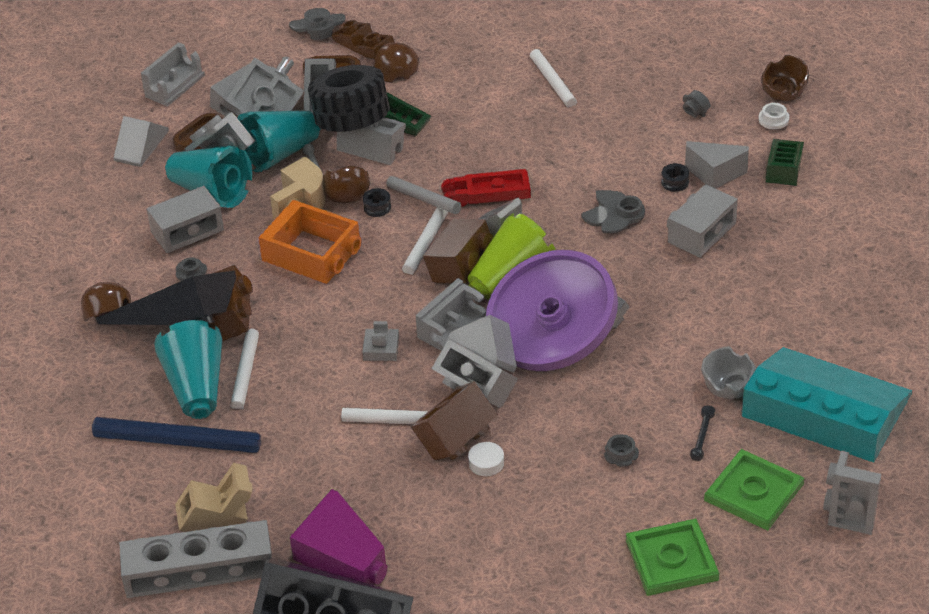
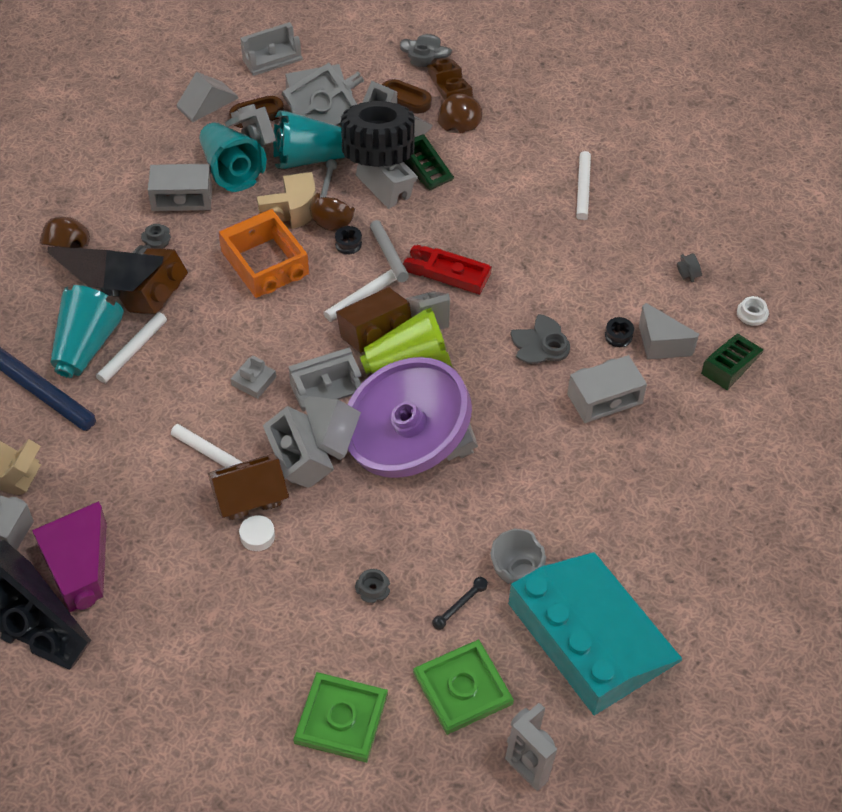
camera: 25 degrees right, 10 degrees up
reddish brown hair [761,55,809,101] -> none

